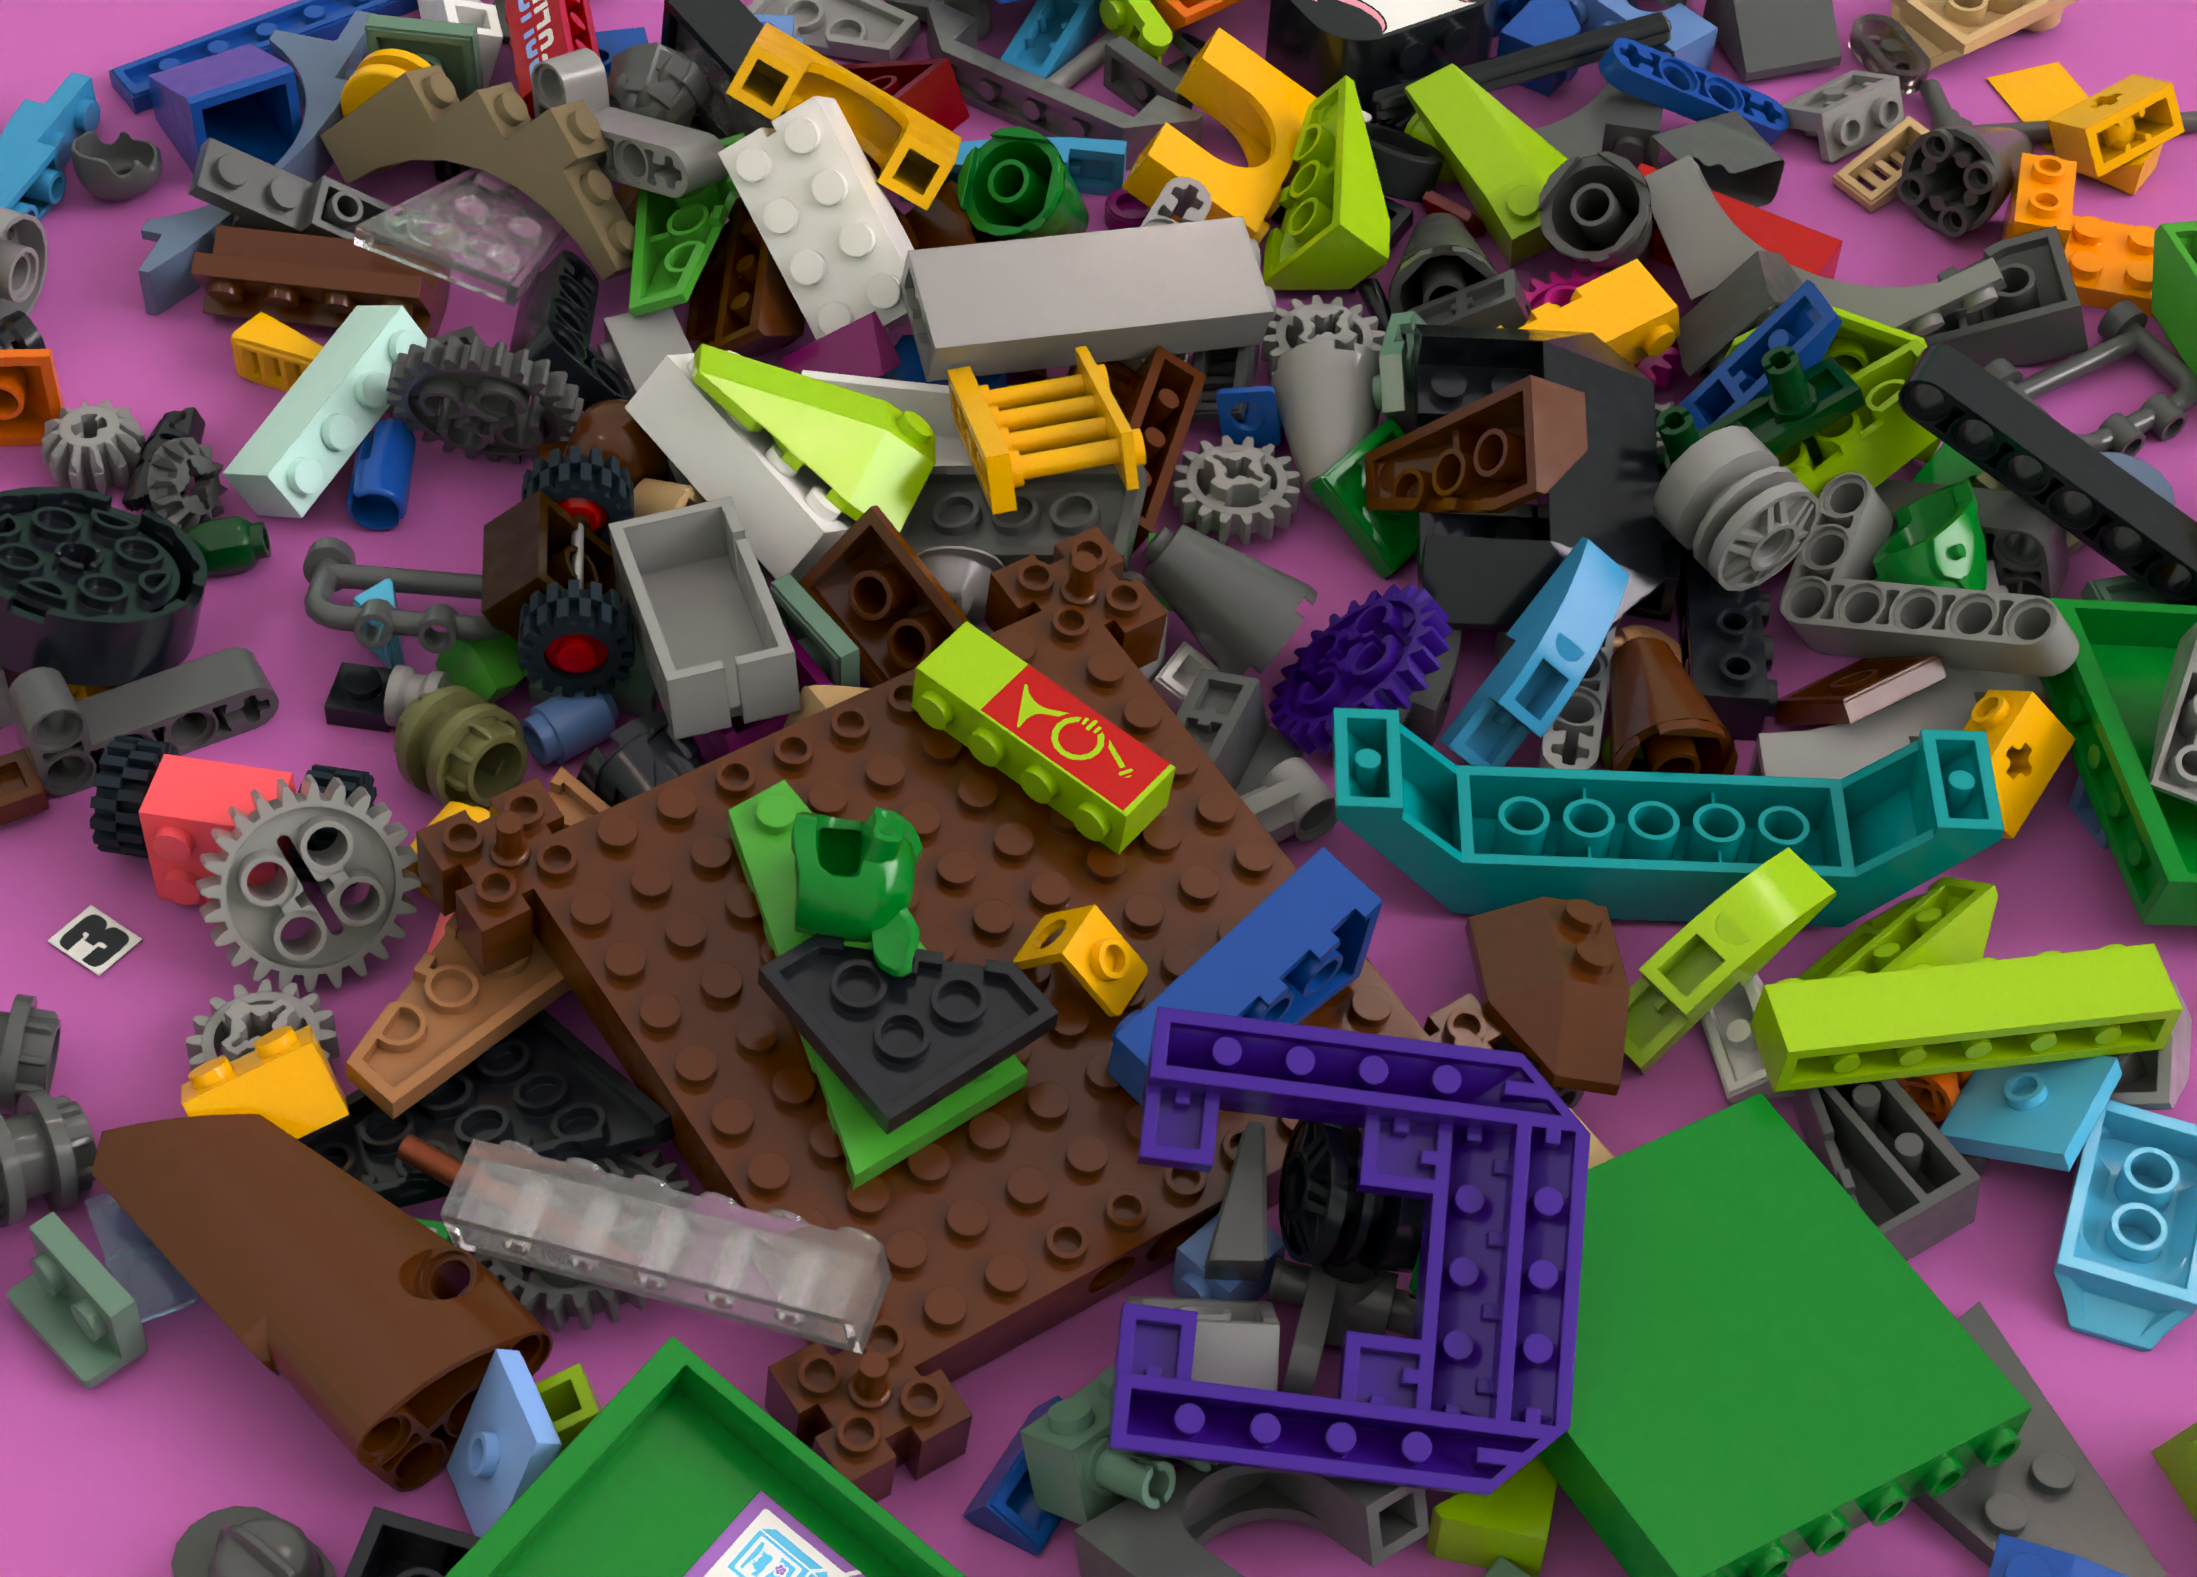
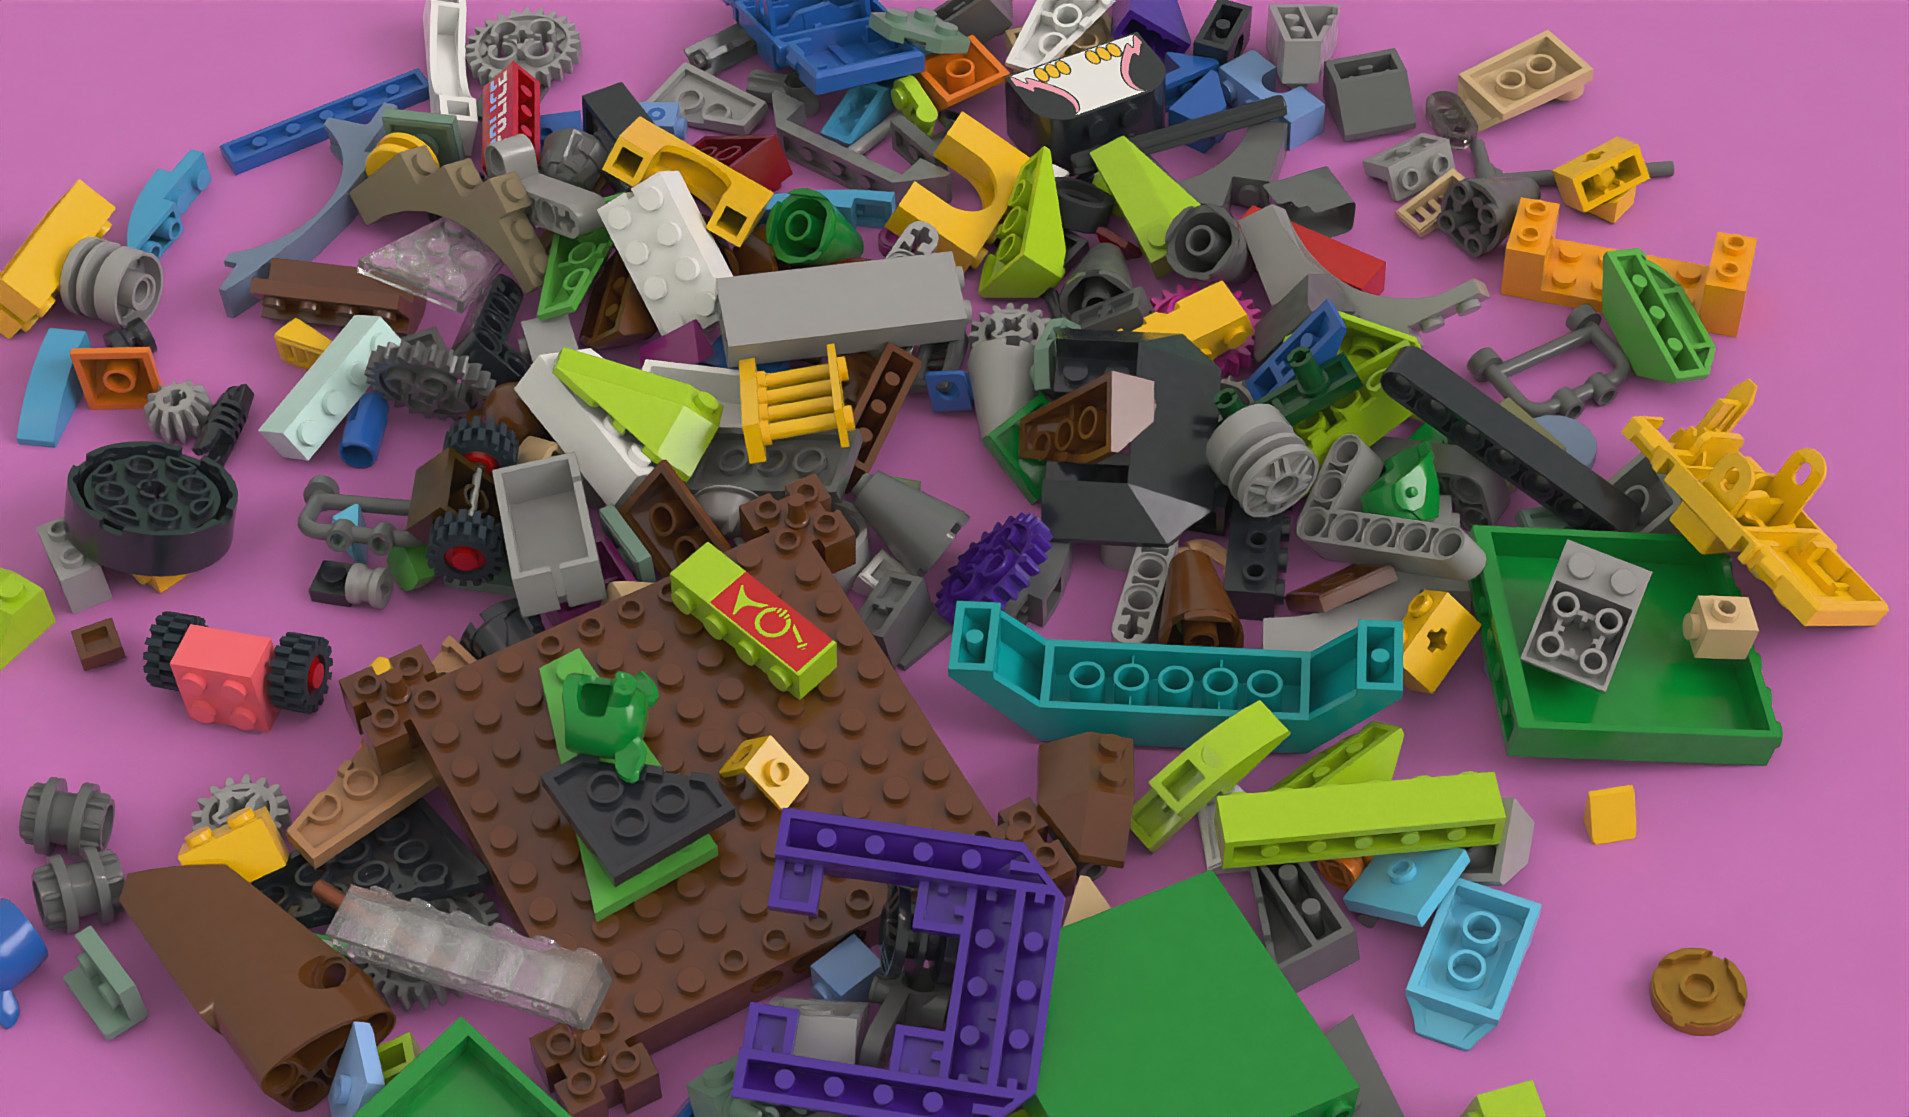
camera: 10 degrees right, 0 degrees up
dark grey beam [8,647,279,796] -> none
sticker [48,905,143,976] -> none
dark grey hair [70,131,162,201] -> none
clear light blue slope [84,1192,198,1323] -> none
dark grey gear [147,437,228,532] -> none
blue slope [148,44,302,174] -> none
dark green plant [185,516,271,577] -> none
dark grey slope [188,137,425,246] -> none
light grey gear [196,774,421,993] -> none
olive piece [394,685,529,808] -> none
medium blue brick [520,686,619,765] -> none
blue wedge [1107,846,1383,1107] -> none
light grey gear [1172,435,1300,544] -> none
dark grey slope [1204,1121,1267,1281] -> none
light grey piece [1240,757,1339,843] -> none
dark azure slope [1439,536,1630,767] -> none
blue beam [1598,38,1790,146] -> none
dark grey wedge [1910,226,2088,367] -> none
yellow sticker [1986,62,2089,150] -> none

